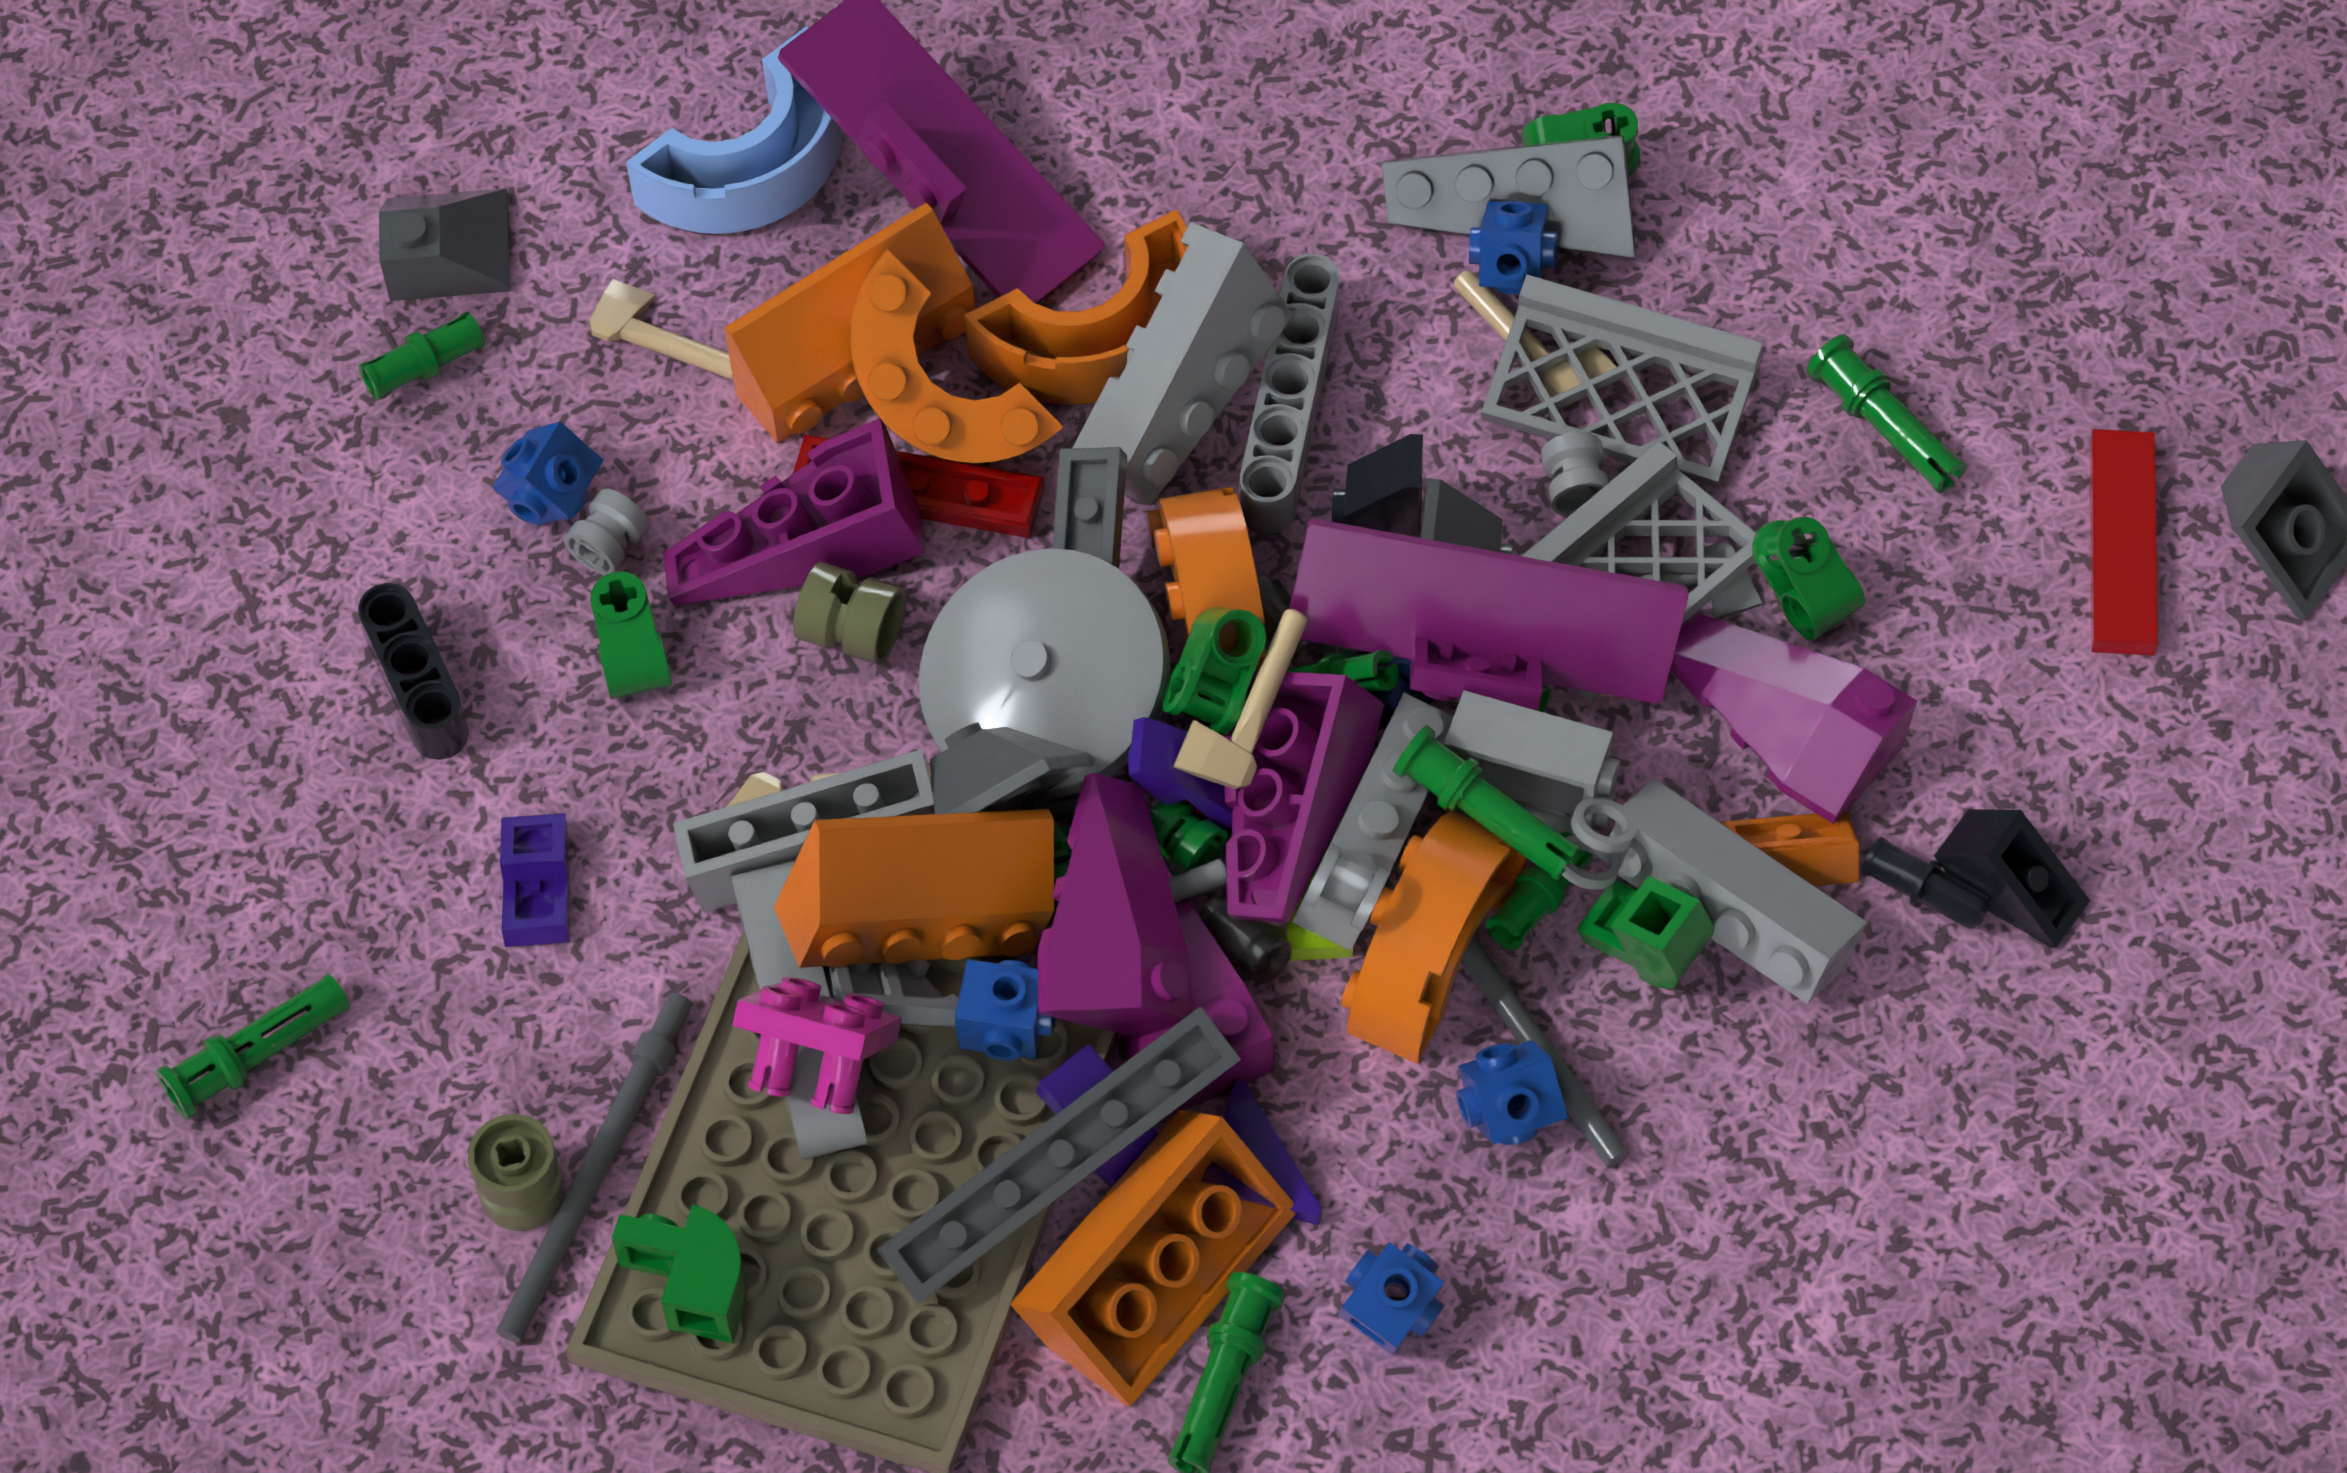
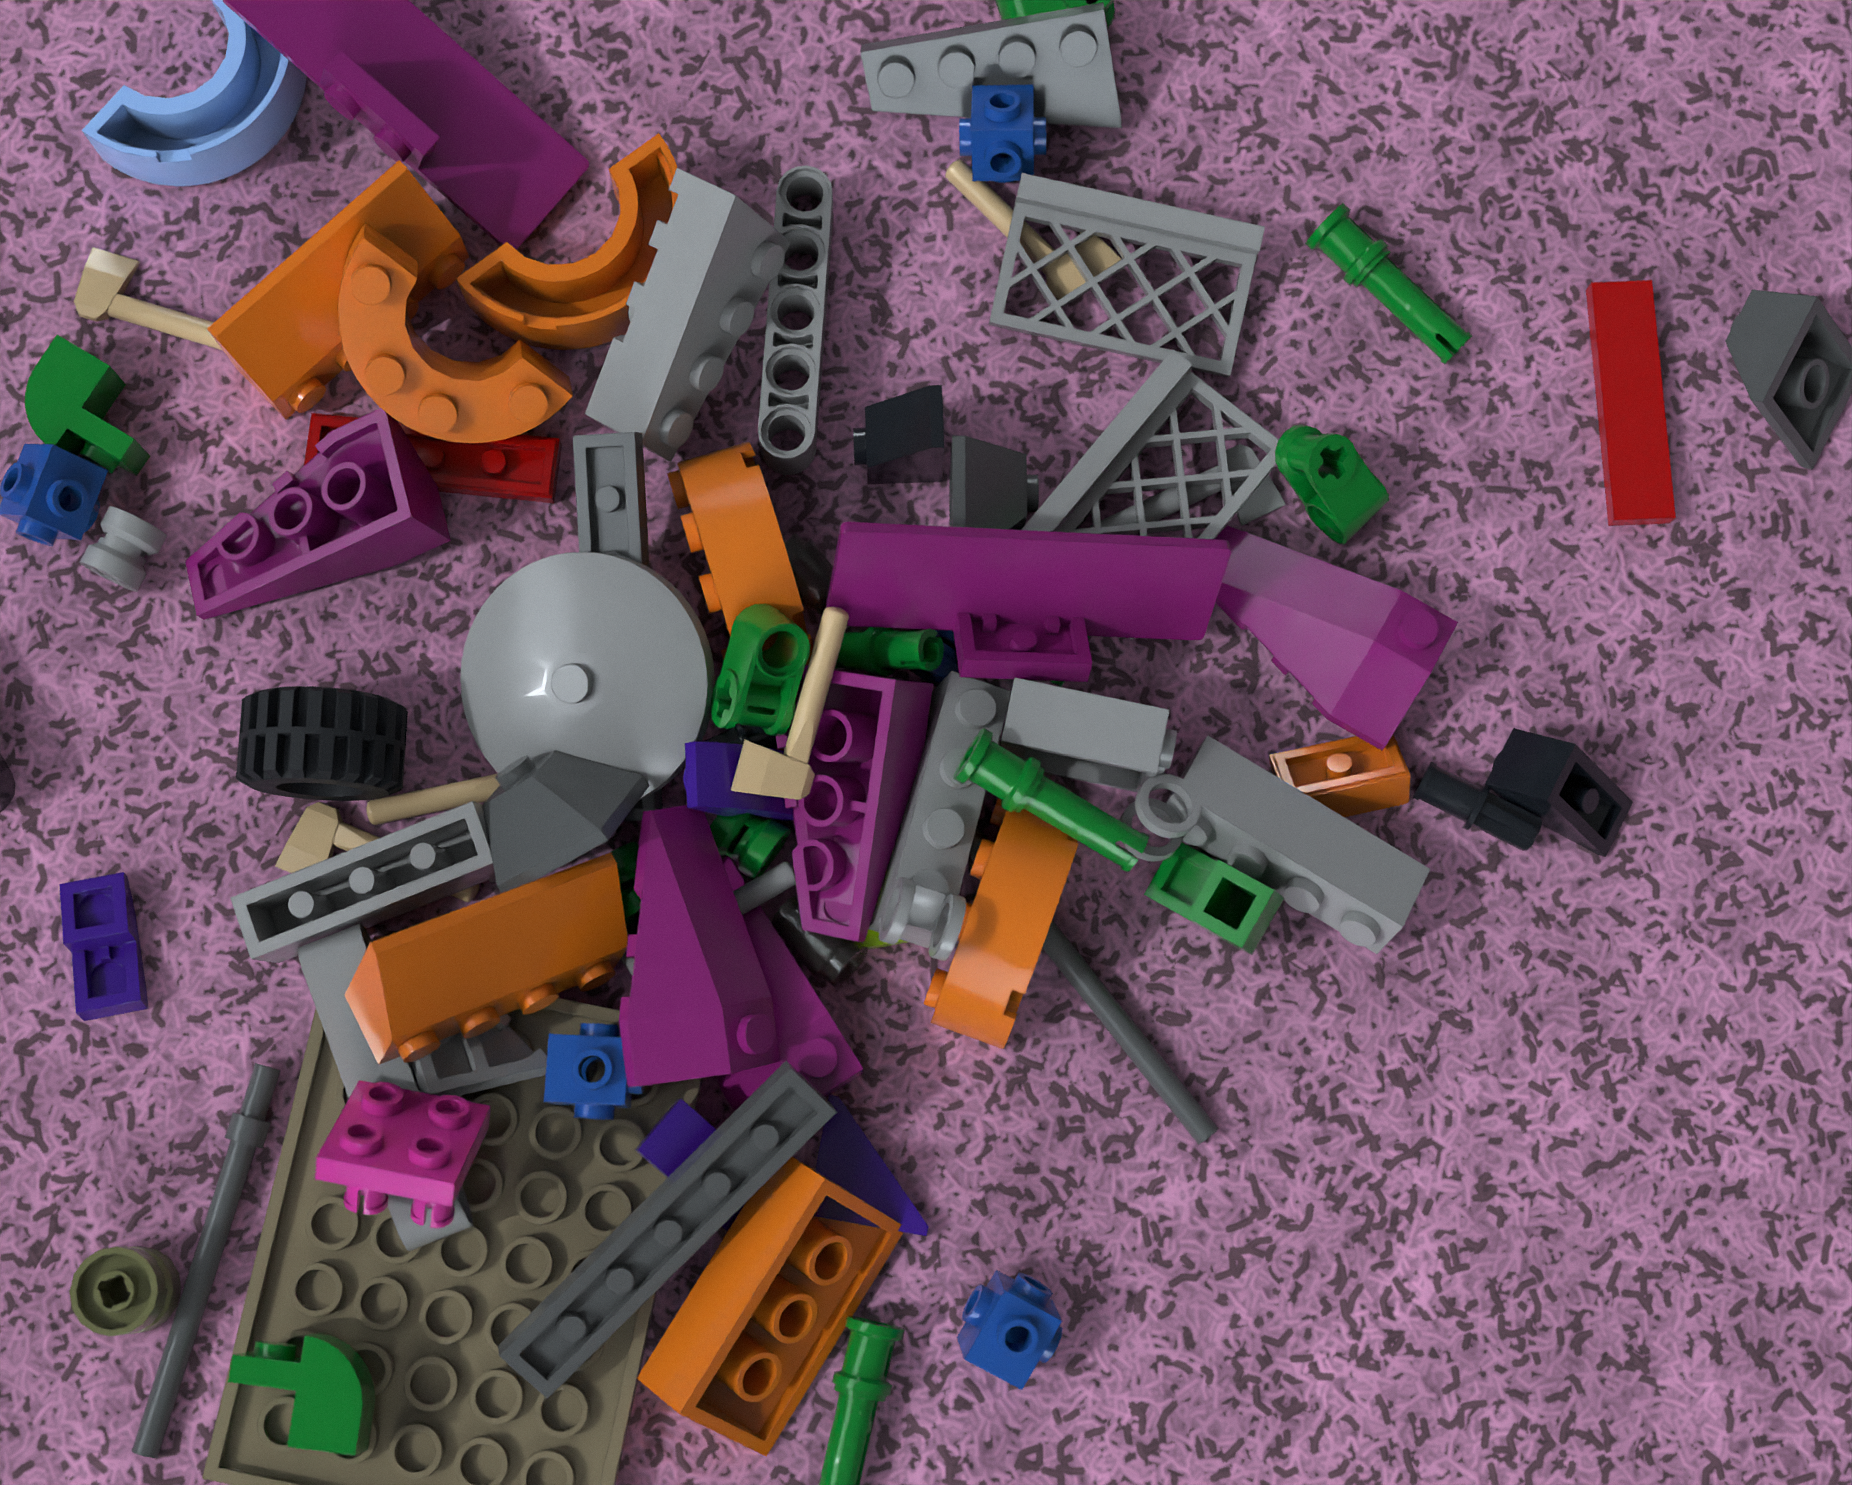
camera: 15 degrees left, 20 degrees up
green piece [591,571,672,700] -> none
olive wheel [793,561,907,665] -> none
blue brick [1456,1040,1568,1145] -> none
green pin [1485,832,1593,950] -> none
light grey wheel [1541,431,1610,517] -> none
none -> green brick [25,335,150,477]
none -> black tyre [236,686,408,801]

